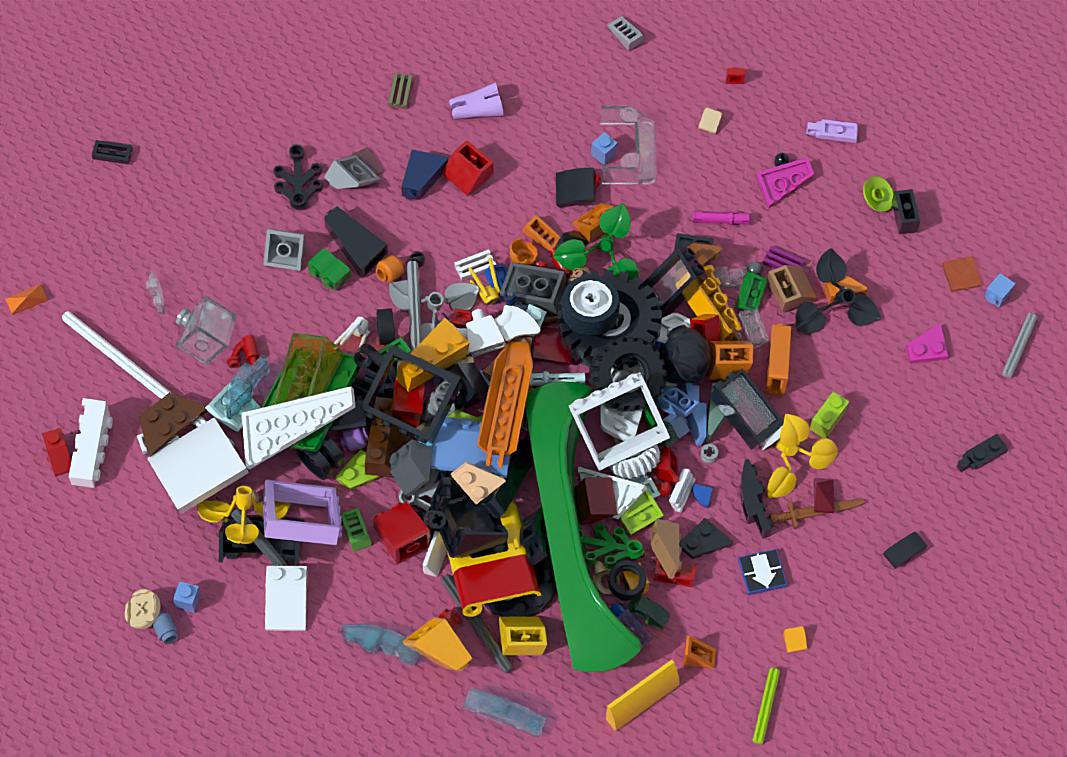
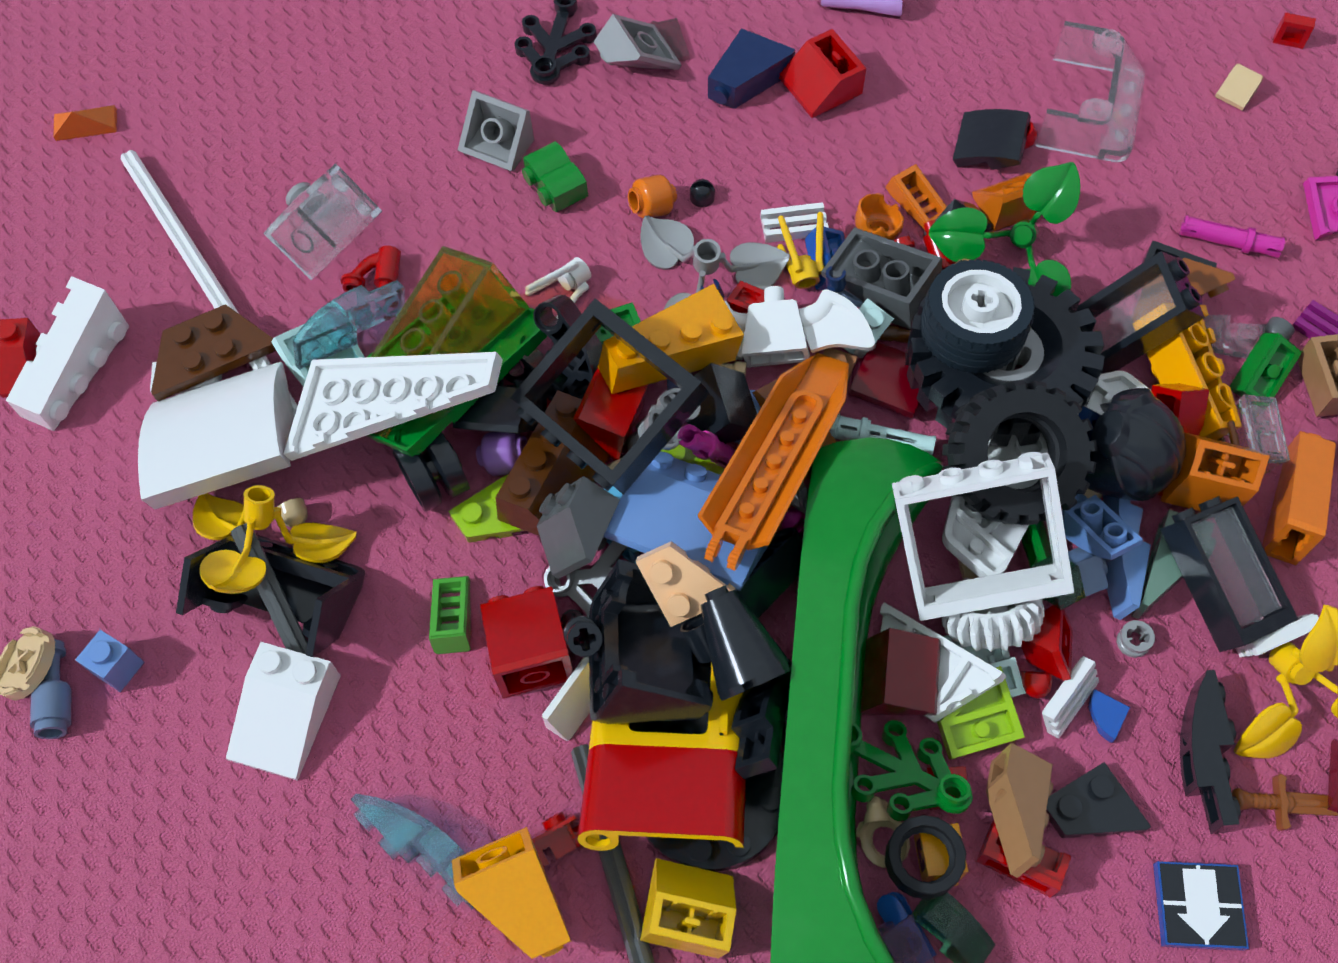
camera: 20 degrees right, 0 degrees up
clear slope [146,272,166,314] -> none
lavender window [262,480,342,545] -> none
black slope [324,206,388,278] -> none
black tyre [377,308,395,345] -> none
light grey axle [407,261,422,351] -> none
medium blue brick [591,132,618,166] -> none
none -> dark pink pin [678,424,736,468]
none -> black cone [700,585,791,701]

